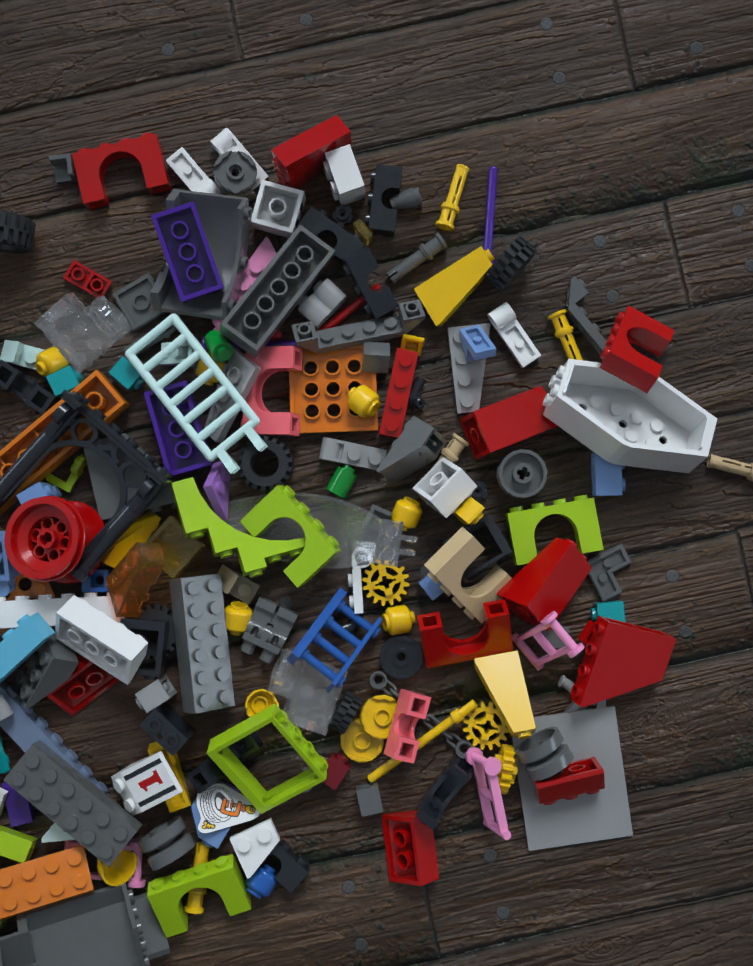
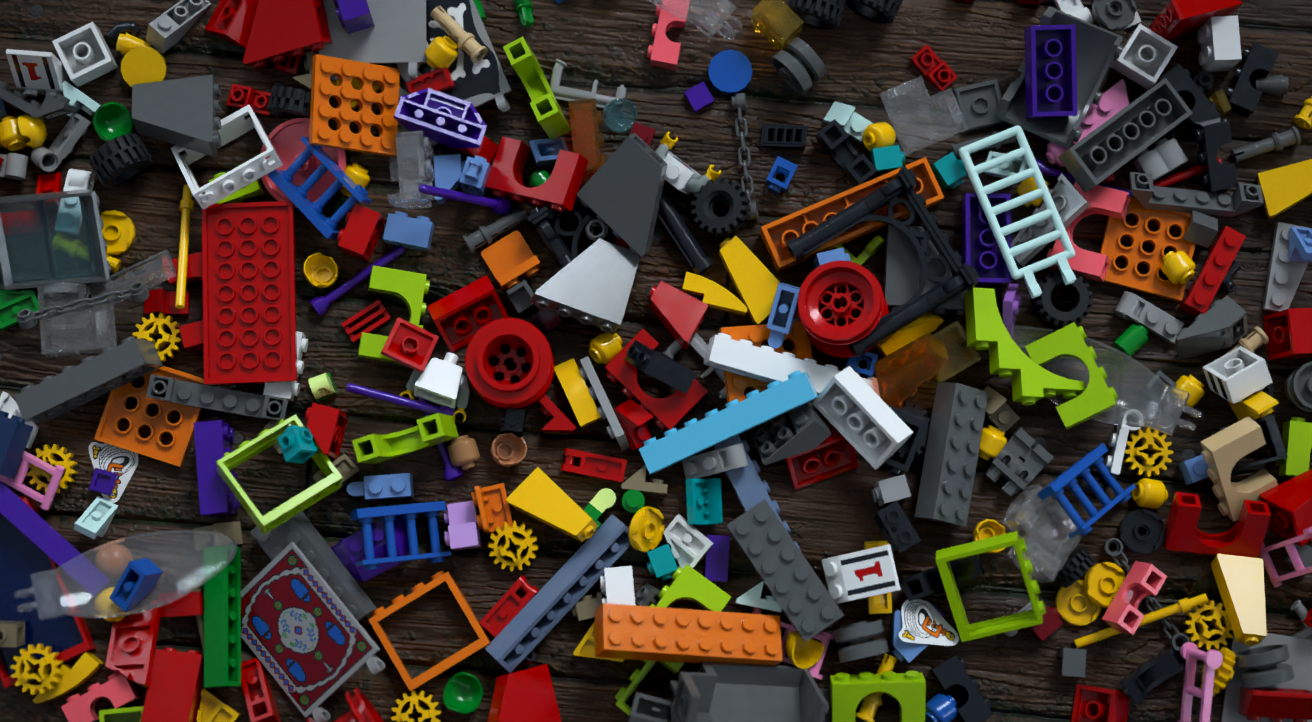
camera: 10 degrees right, 5 degrees down
green brick [204,330,234,362] -> none
white wing [230,818,280,879] -> none
yellow slope [400,334,424,356] -> none

